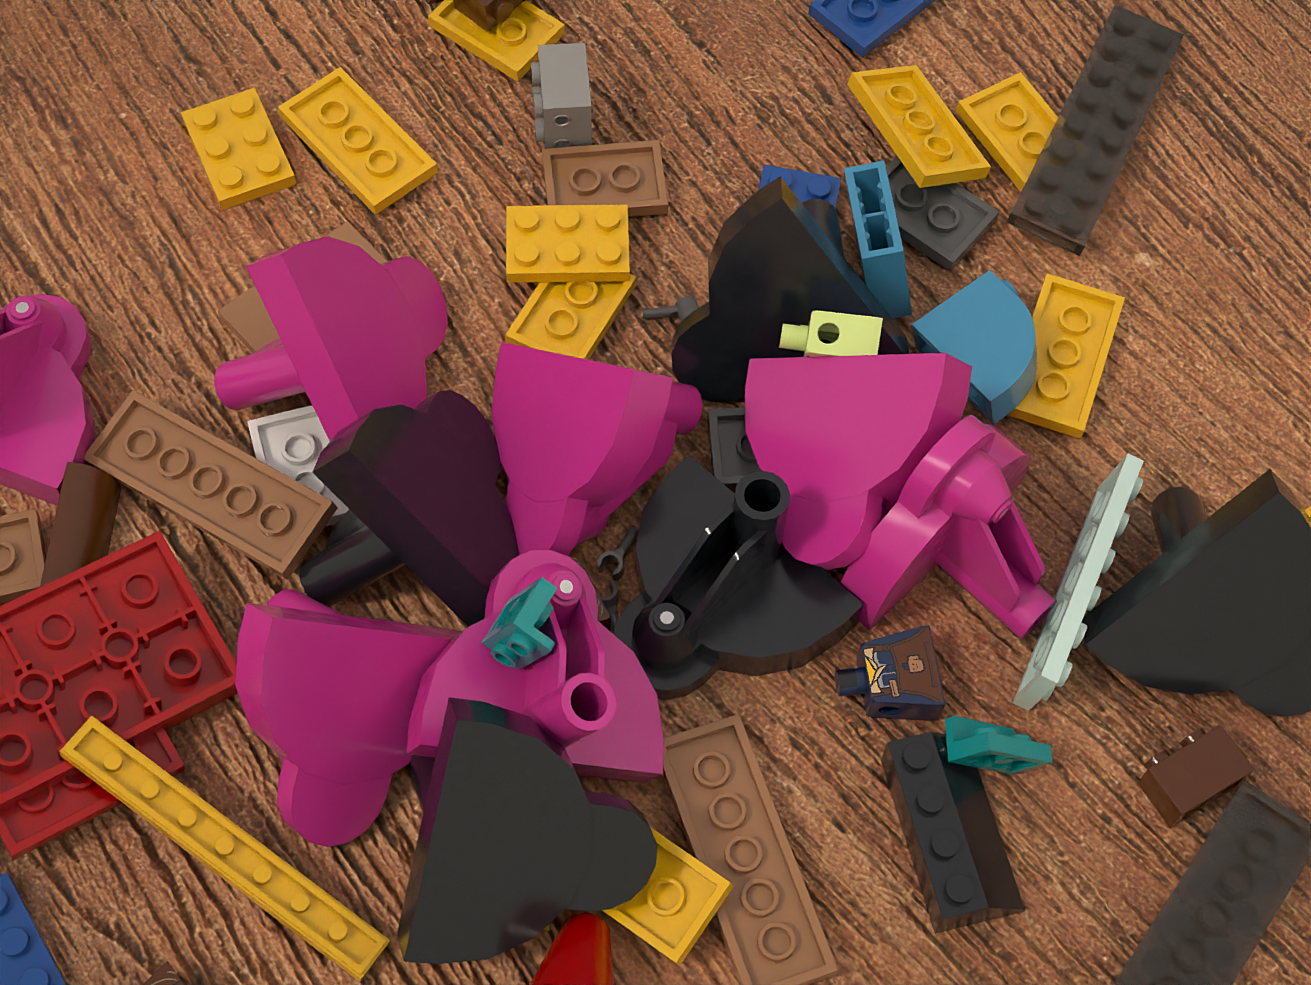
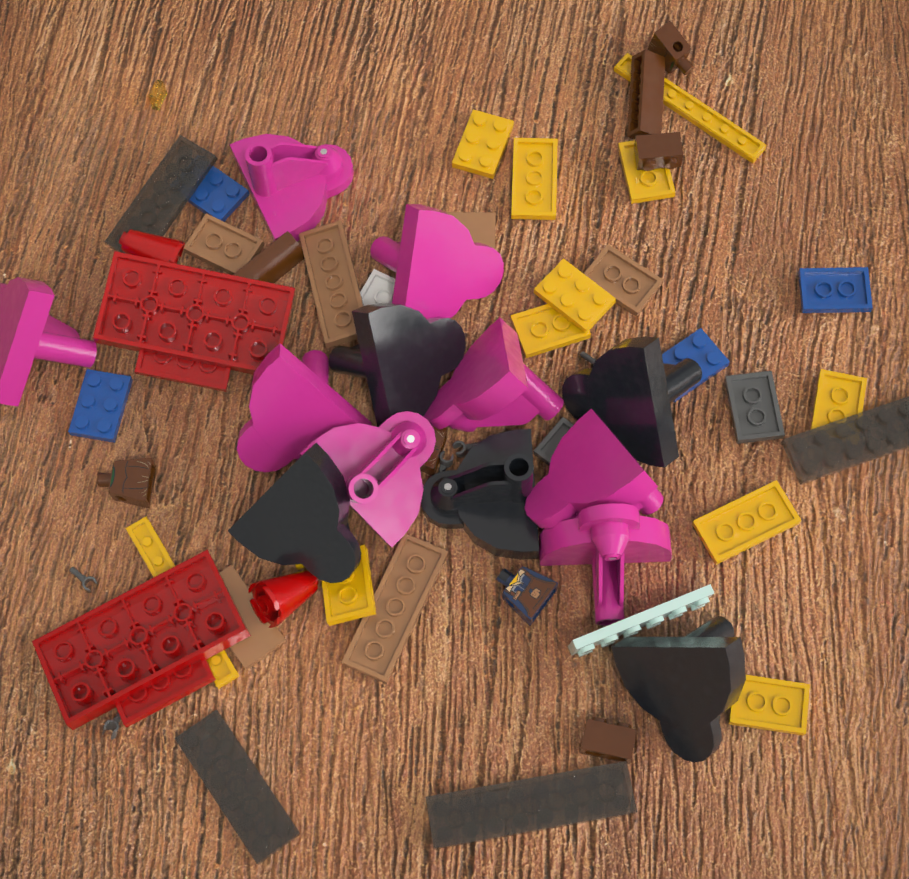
camera: 50 degrees right, 5 degrees up
yellow tile [60,716,390,982] -> none
teal bracket [481,577,557,669] -> none
light grey piece [531,43,592,149] -> none
yellowish green torso [779,310,883,357] -> none
dark azure brick [844,160,912,319] -> none
yellow plate [847,65,991,188] -> none
black slope [881,732,1025,934] -> none
dark azure brick [912,270,1037,425] -> none
teal bracket [945,716,1053,775] -> none

